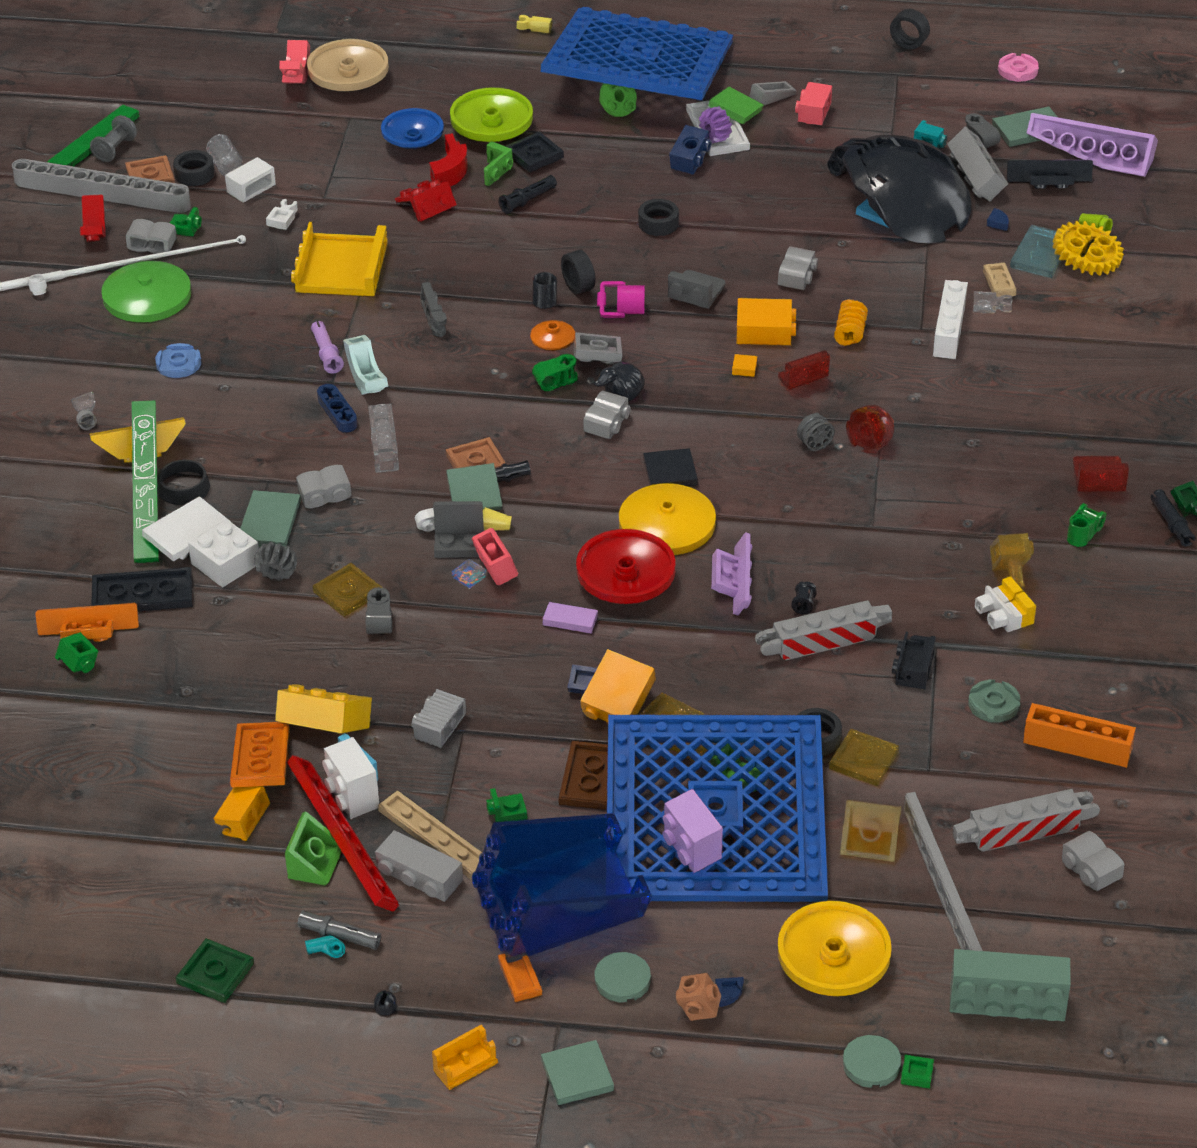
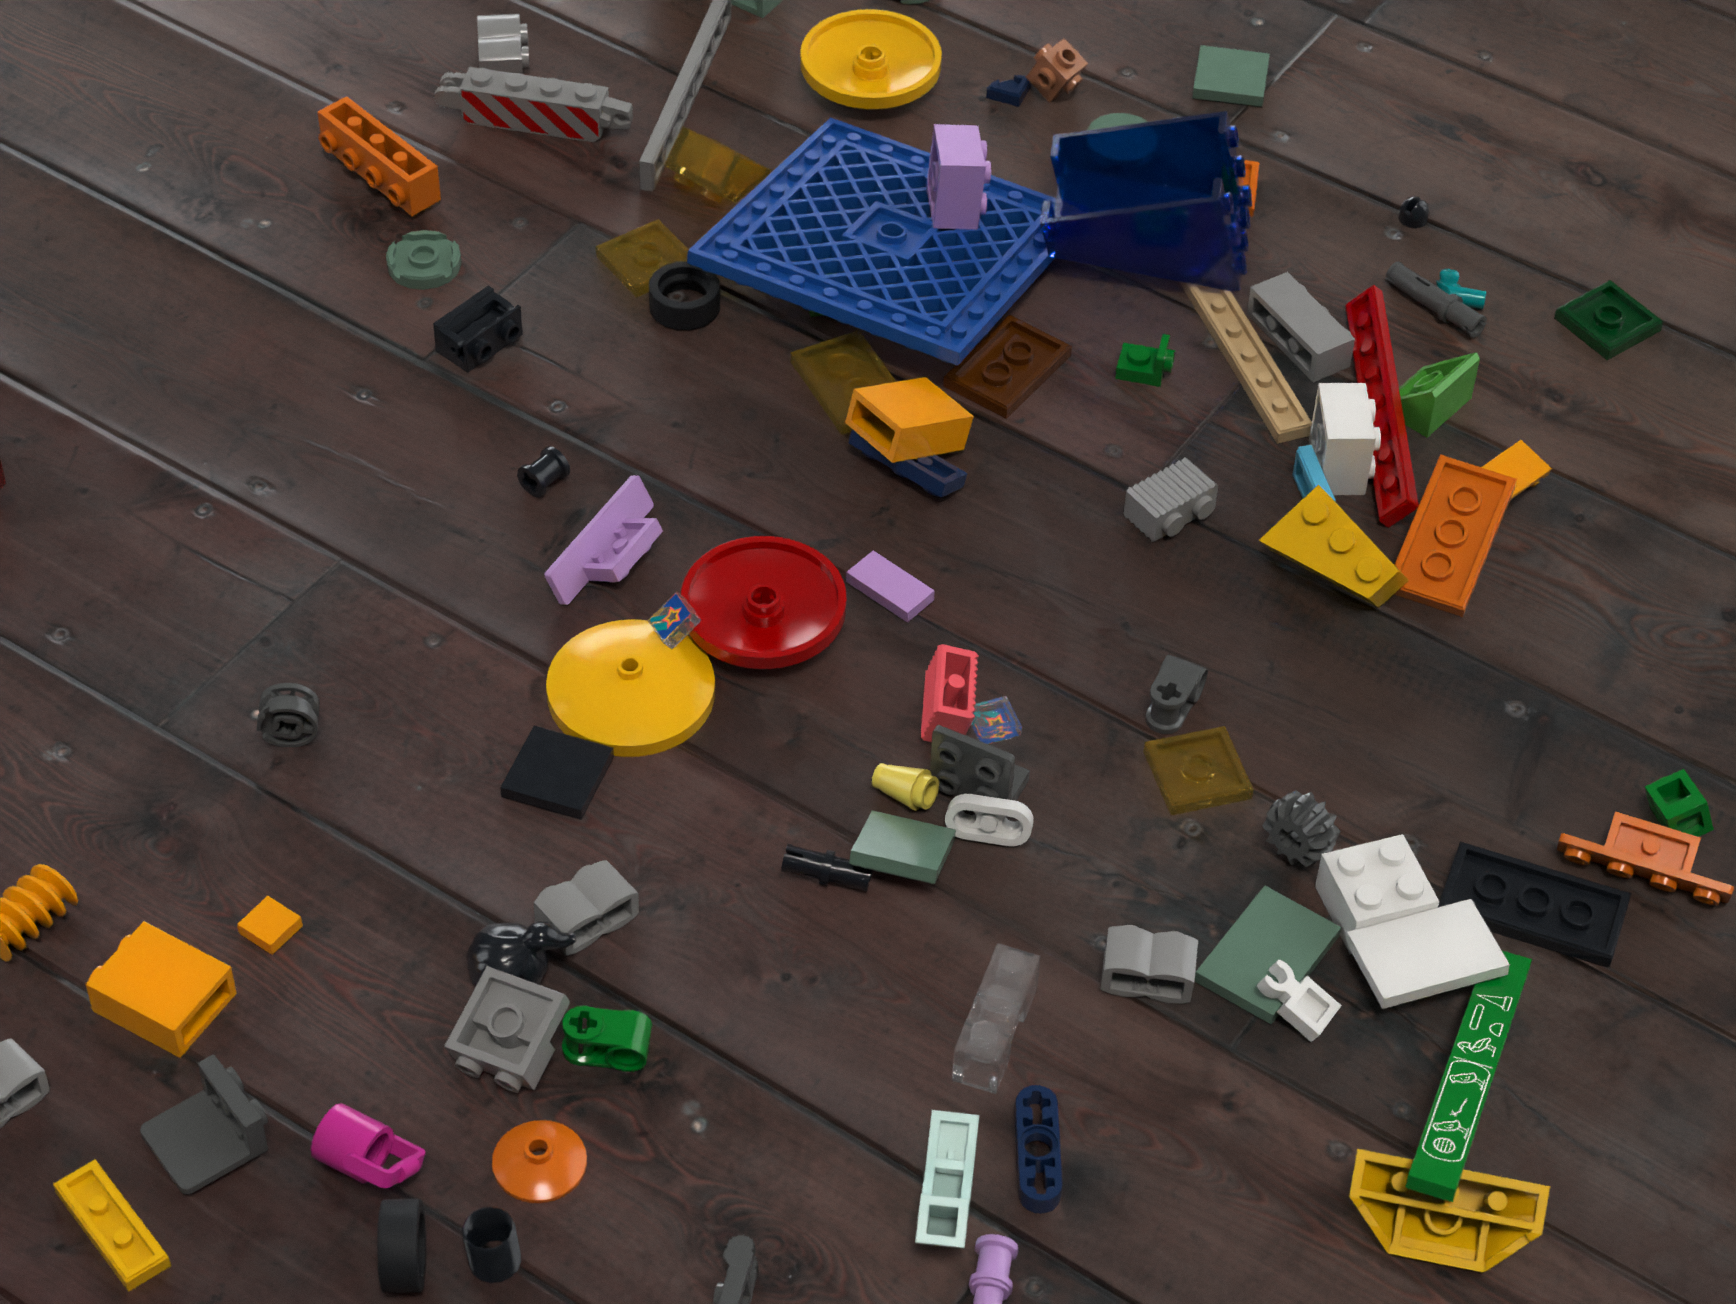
camera: 155 degrees left, 5 degrees up
black tyre [158,459,210,505] -> none
light orange hinge [432,1025,498,1090] -> none
nougat tile [446,437,505,469] -> none
light grey hinge [755,600,892,660] -> none
clear red bracket [778,350,830,390] -> none
clear red cylinder [846,405,895,453] -> none
white hips [975,576,1036,632] -> none
clear yellow brick [990,533,1034,589] -> none
green piece [1067,503,1107,547] -> none
none -> yellow tile [53,1159,171,1292]
none -> tile [648,591,701,649]
none -> white plate [1256,960,1342,1042]

